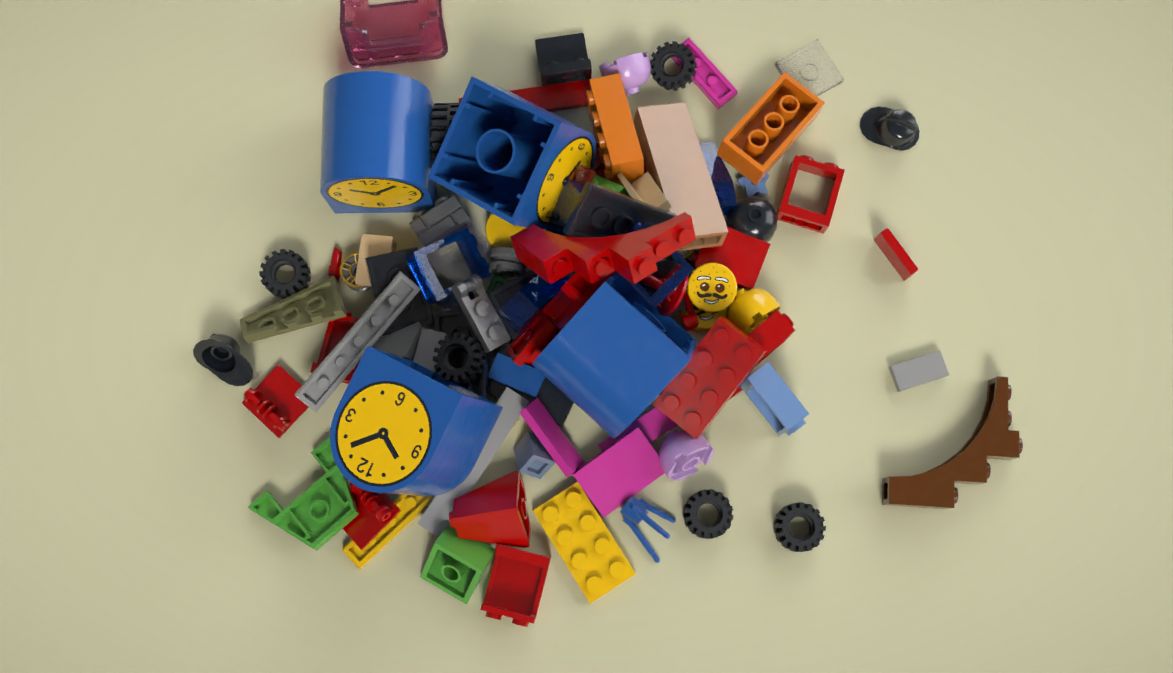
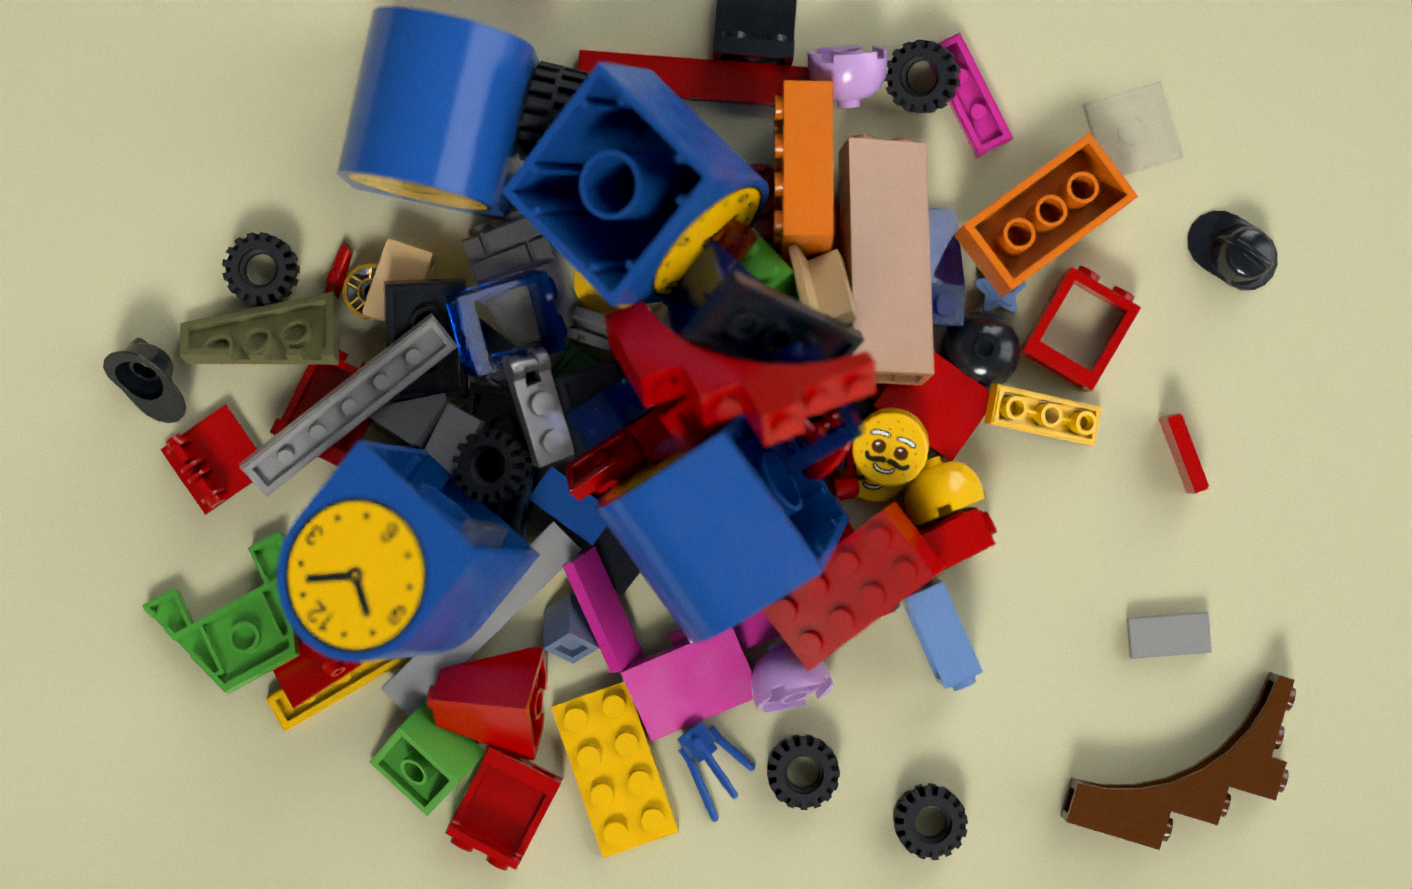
camera: 15 degrees right, 10 degrees up
none -> yellow tile [984,384,1102,446]

